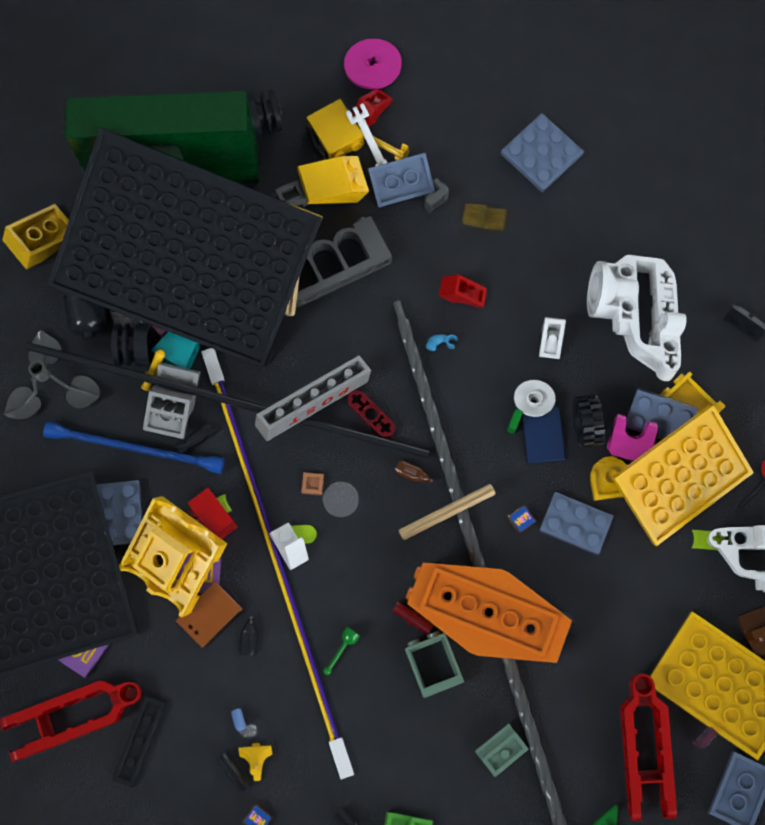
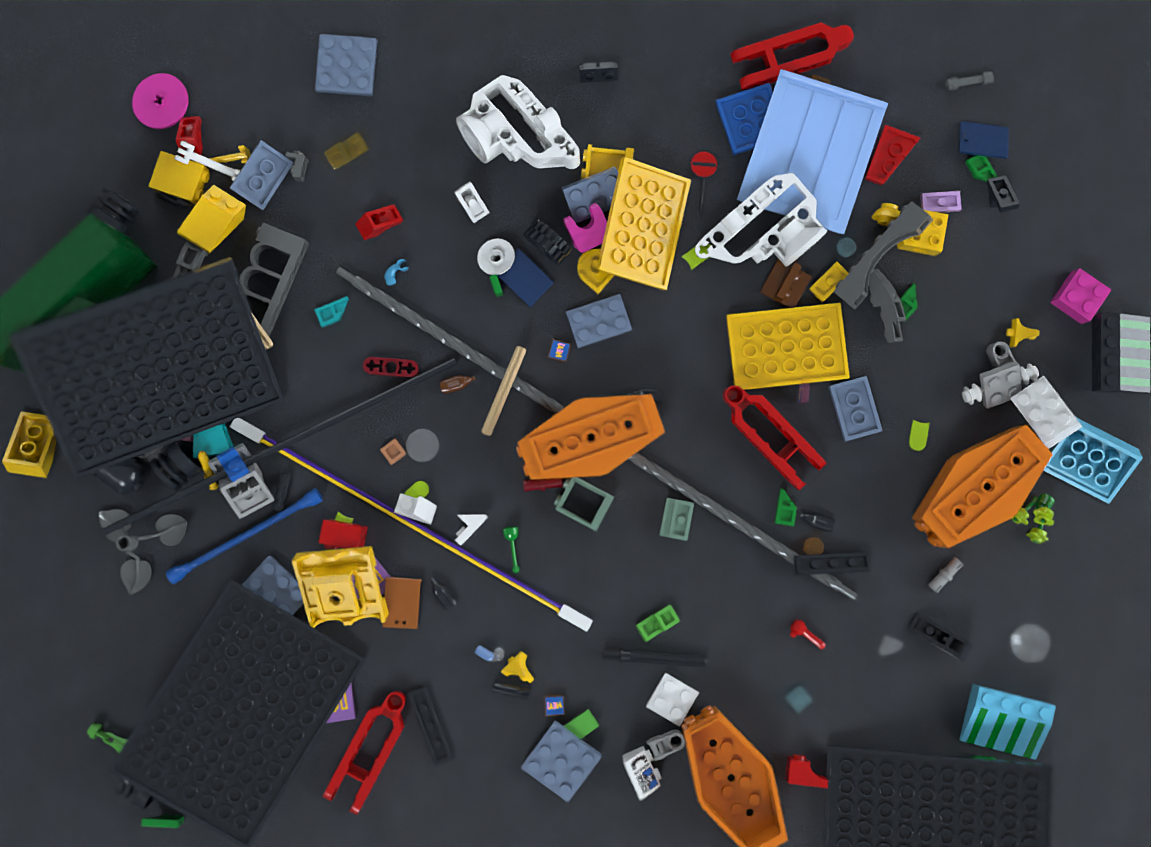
camera: 45 degrees left, 10 degrees up
light grey brick [255,355,371,441] -> none
none -> blue bracket [217,447,250,482]
none -> teal tile [314,296,349,328]
none -> white slope [455,514,488,545]

